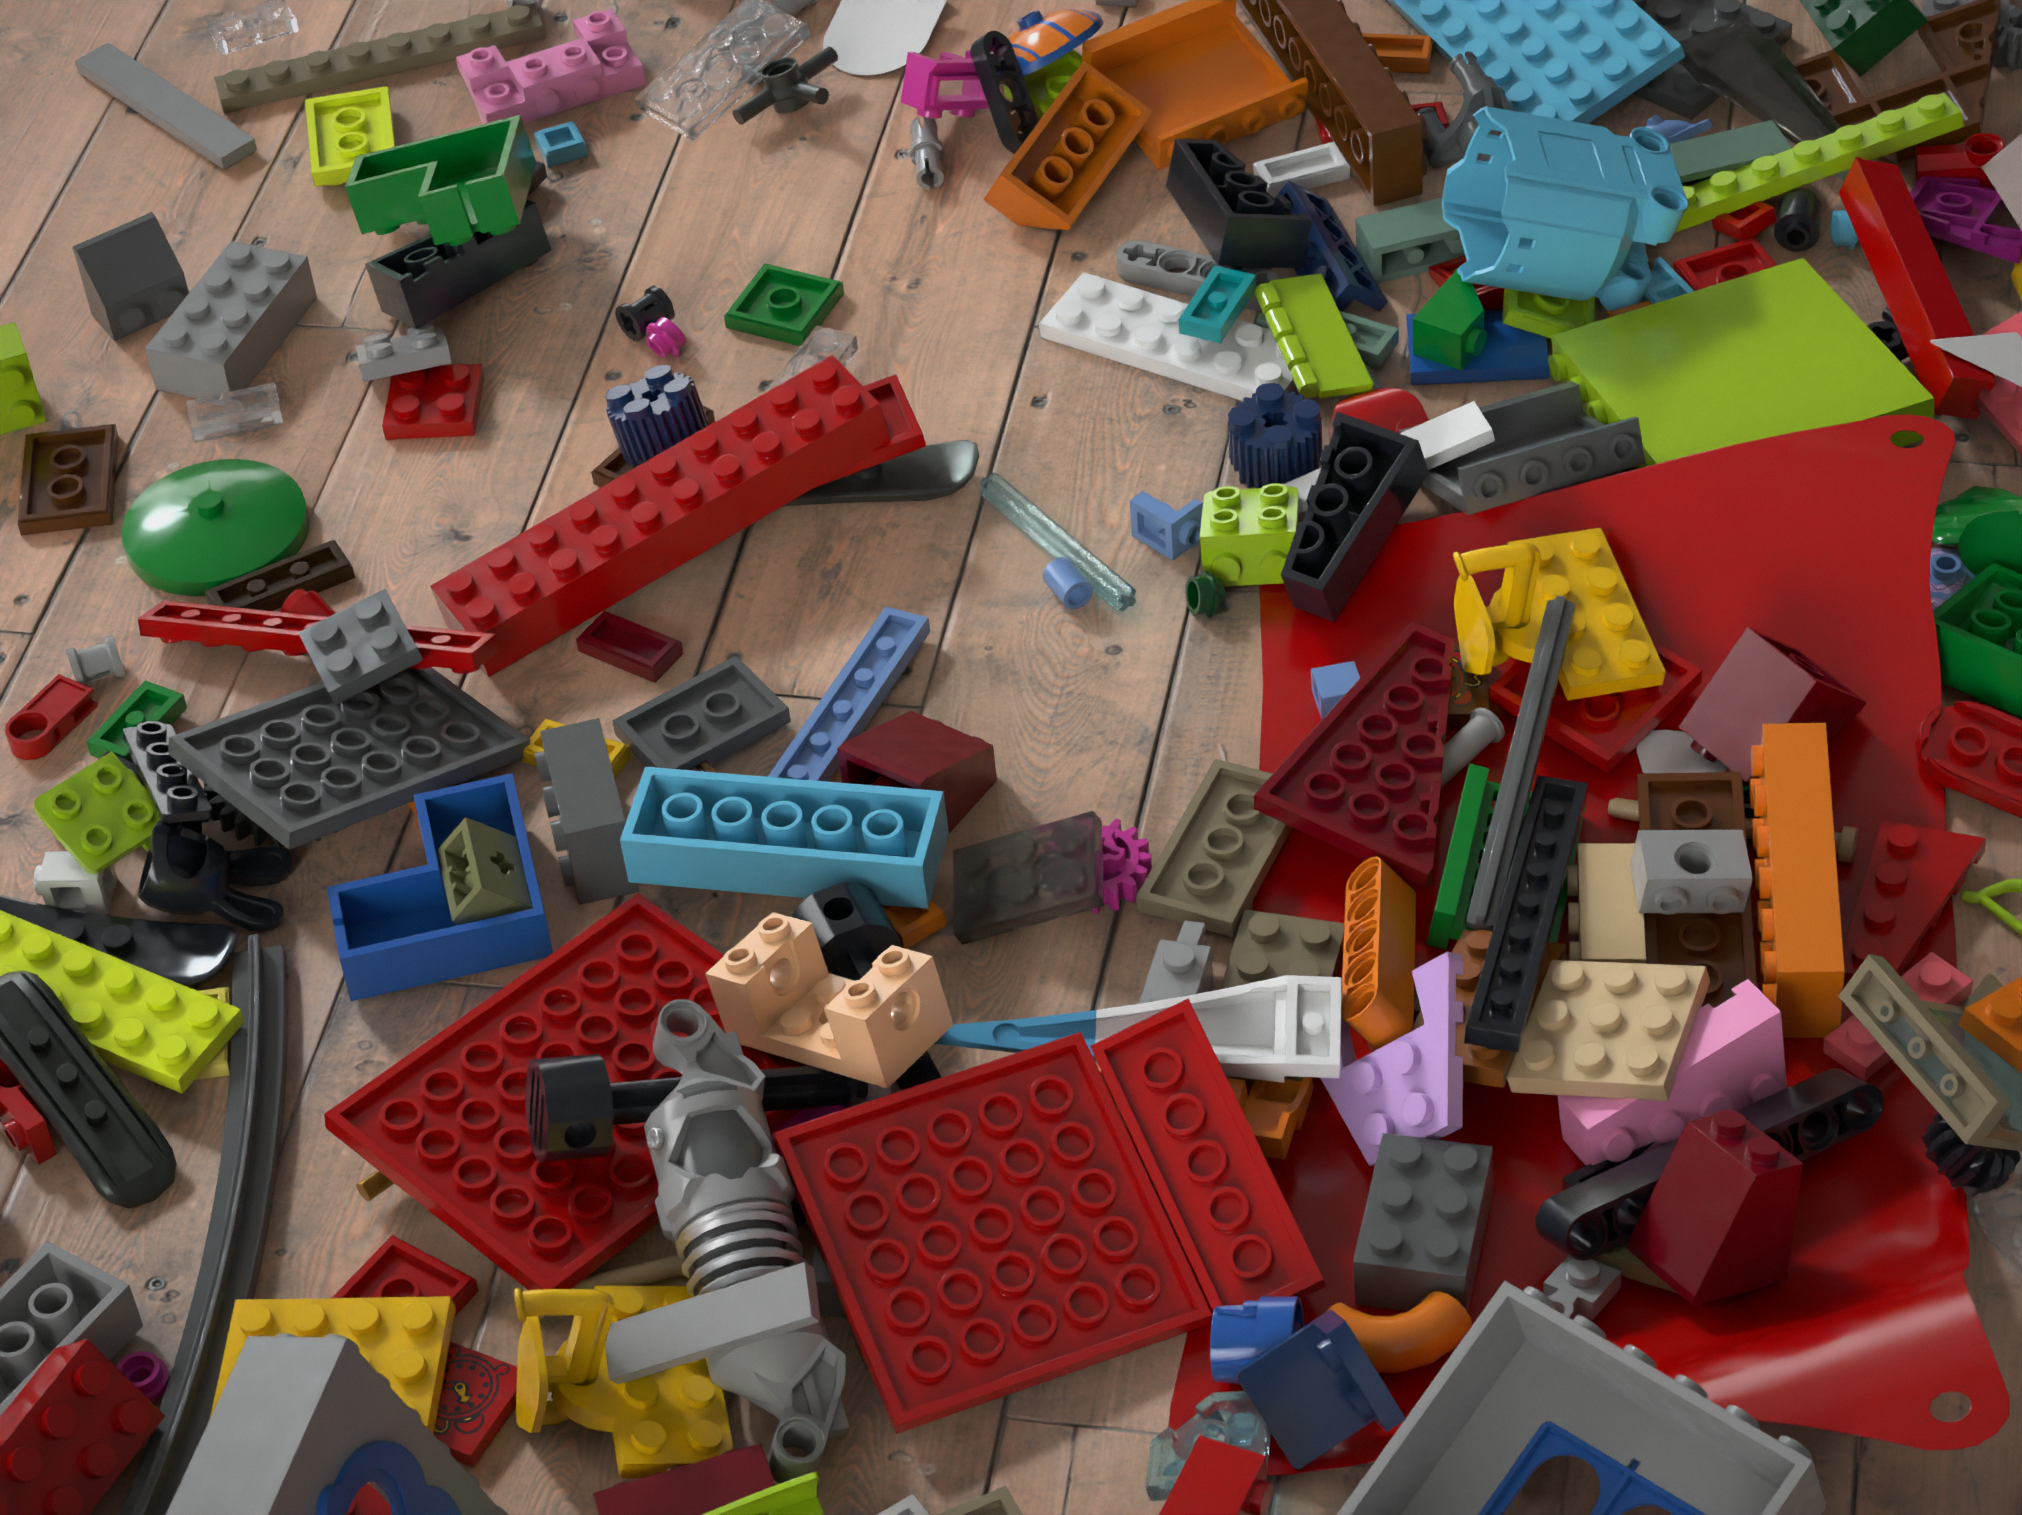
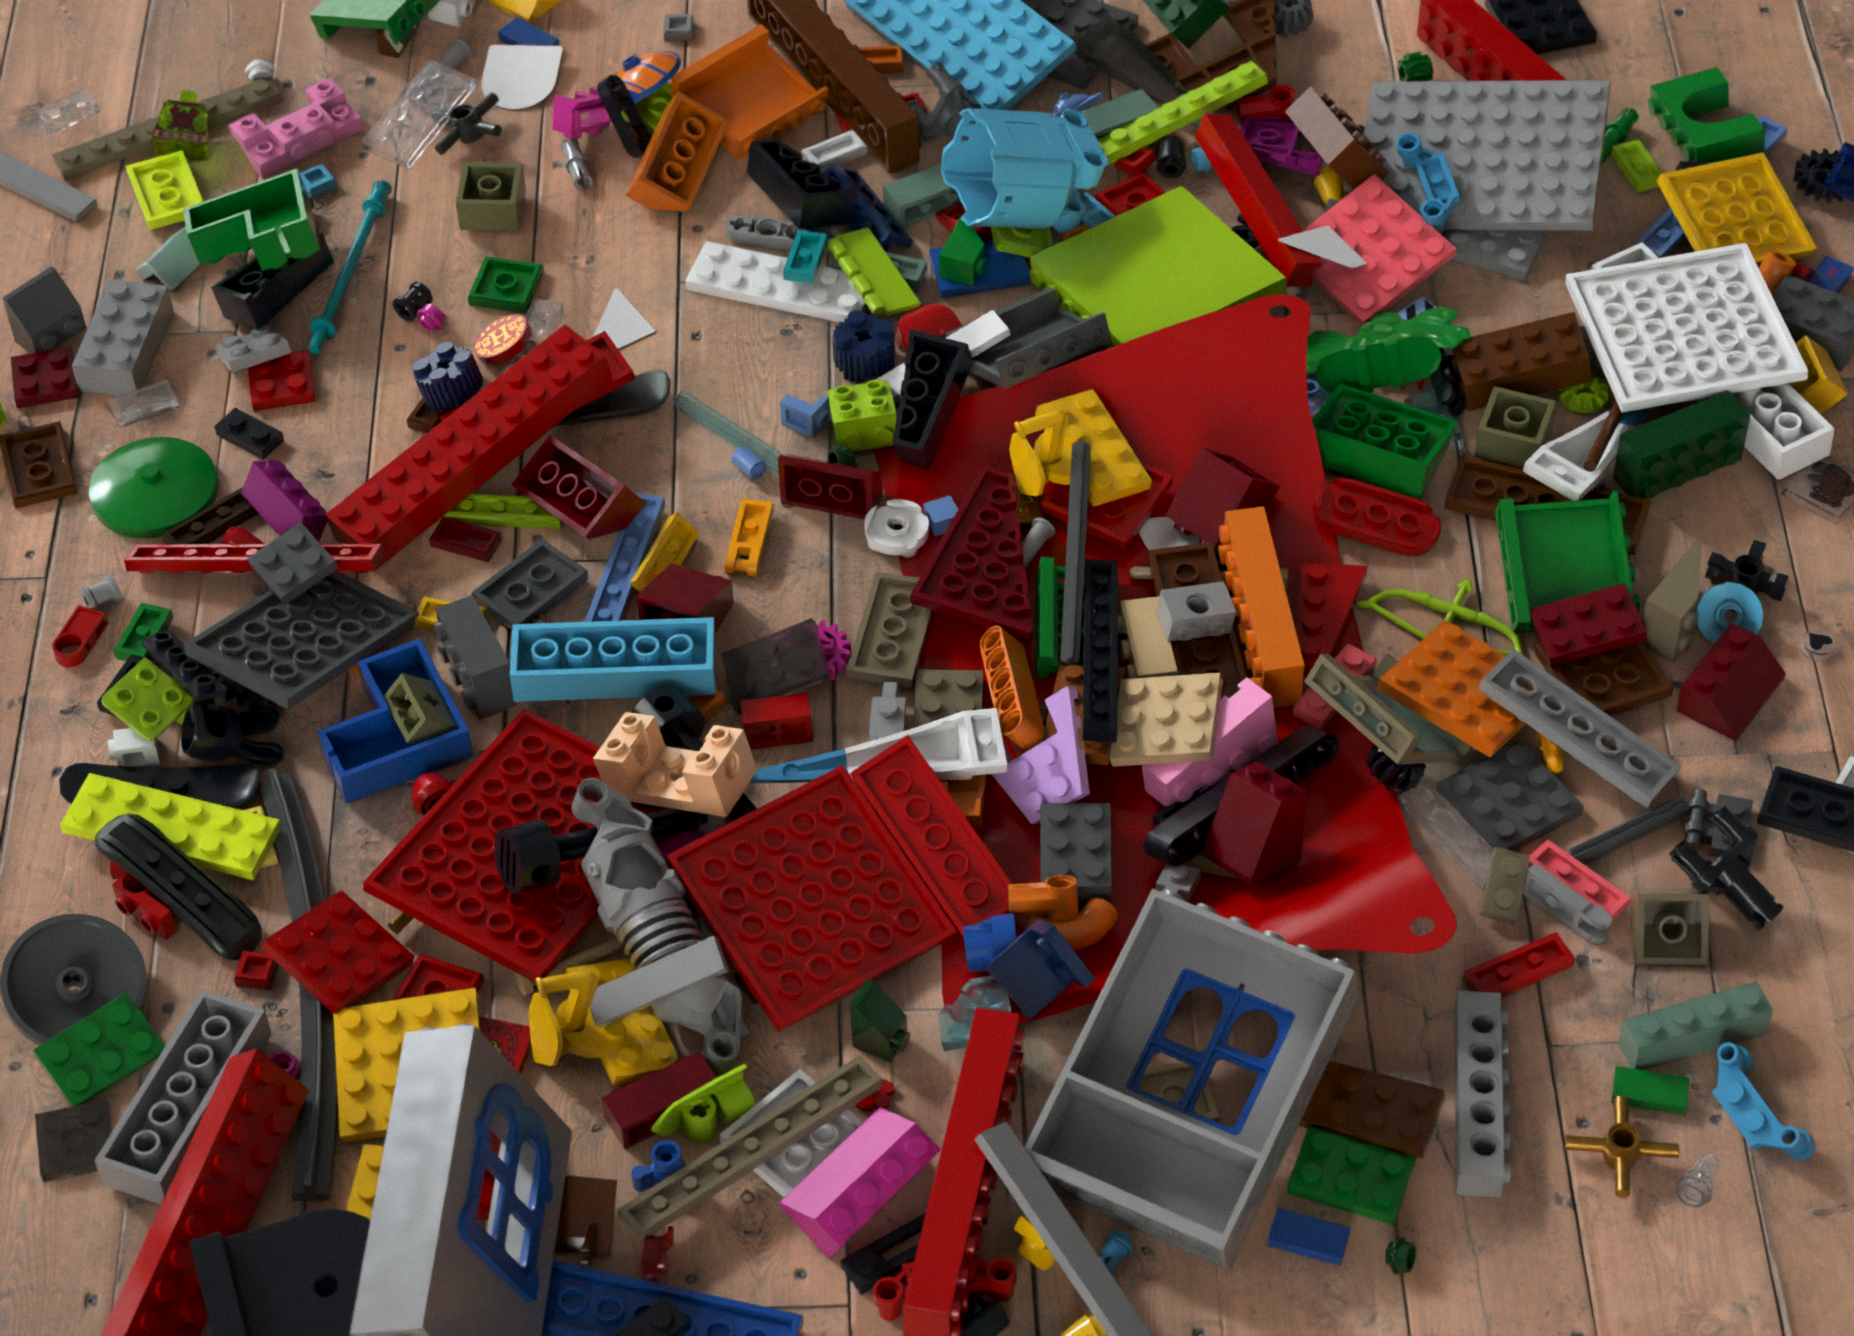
camera: 15 degrees left, 5 degrees up
none -> dark red plate [11,347,79,408]
none -> light aqua panel [135,227,199,291]
none -> clear neon green torso [151,90,209,161]
none -> black plate [214,408,284,460]
none -> red tile [234,951,278,990]
none -> magenta brick [241,459,327,542]
none -> red plate [262,890,415,1015]
none -> teal bar [308,180,392,355]
none -> red cone [411,773,453,816]
none -> lime tile [435,494,562,529]
none -> olive brick [456,162,526,231]
none -> tile [474,314,532,365]
none -> dark red slope [511,435,646,540]
none -> white sticker [593,288,655,349]
none -> yellow plate [629,512,699,592]
none -> light orange plate [724,498,774,577]
none -> red hinge [740,692,813,749]
none -> dark red slope [778,454,884,520]
none -> dark green slope [850,978,910,1063]
none -> white plate [864,499,929,558]
none -> orange piece [1008,875,1079,921]

